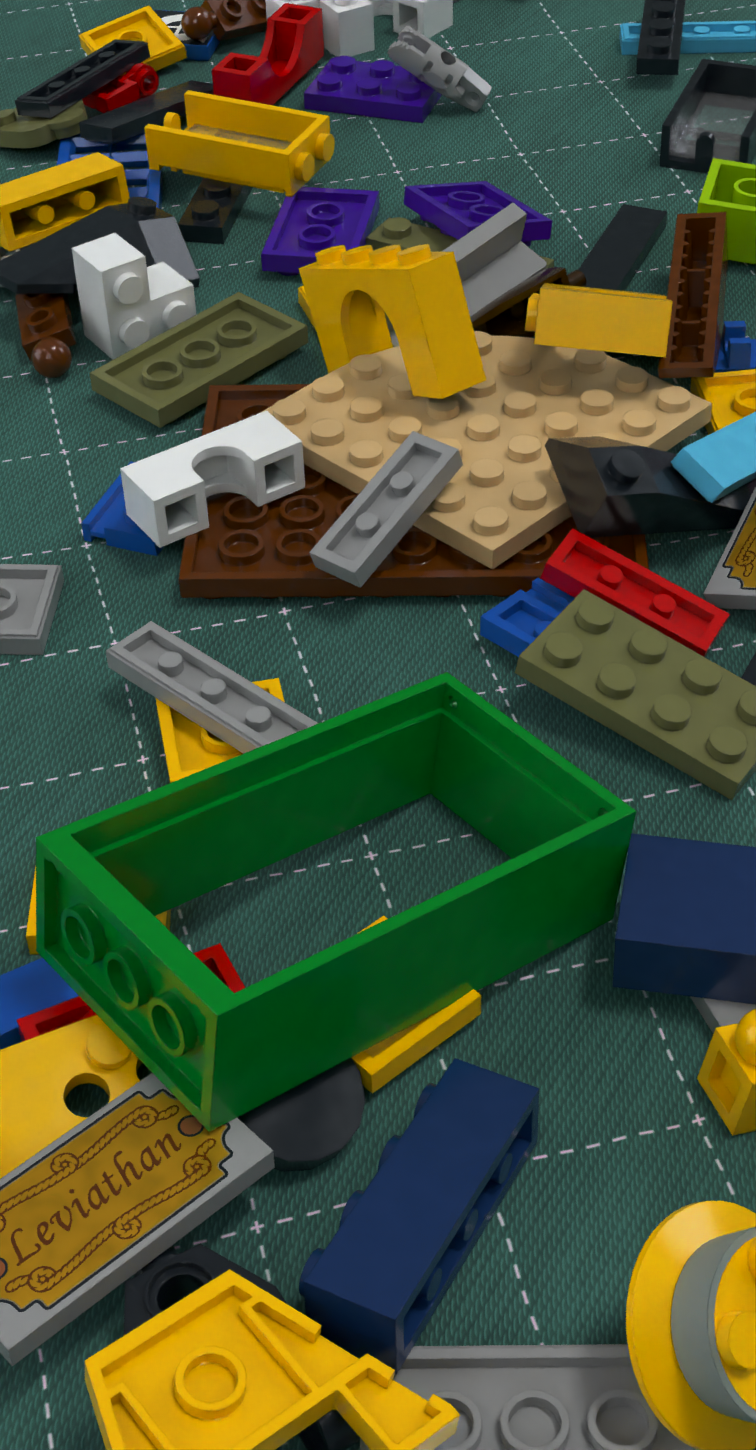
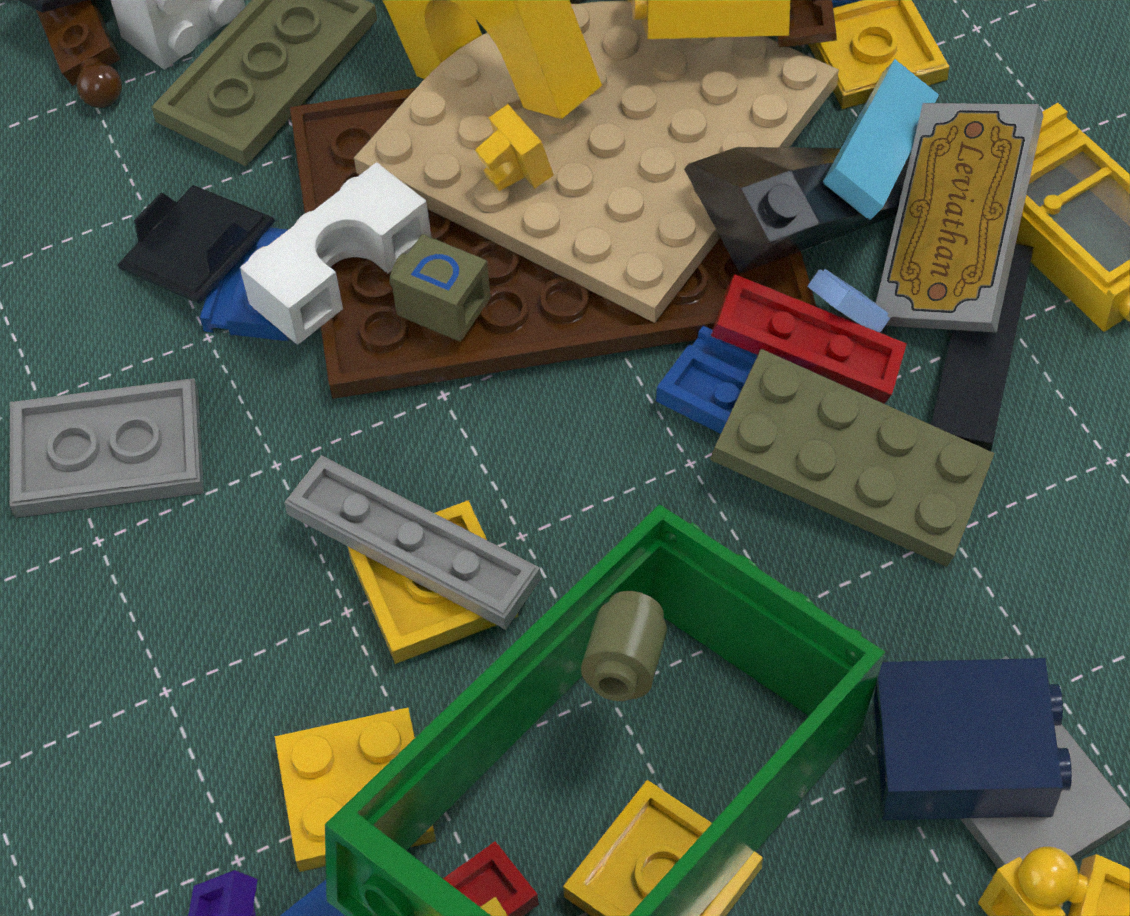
camera: 10 degrees left, 15 degrees up
light grey plate [309,431,463,588] -> none
none -> black piece [118,185,275,304]
none -> olive brick [389,234,491,342]
none -> yellow tile [475,104,554,191]
none -> olive brick [581,591,667,701]
none -> light blue tile [807,269,890,333]

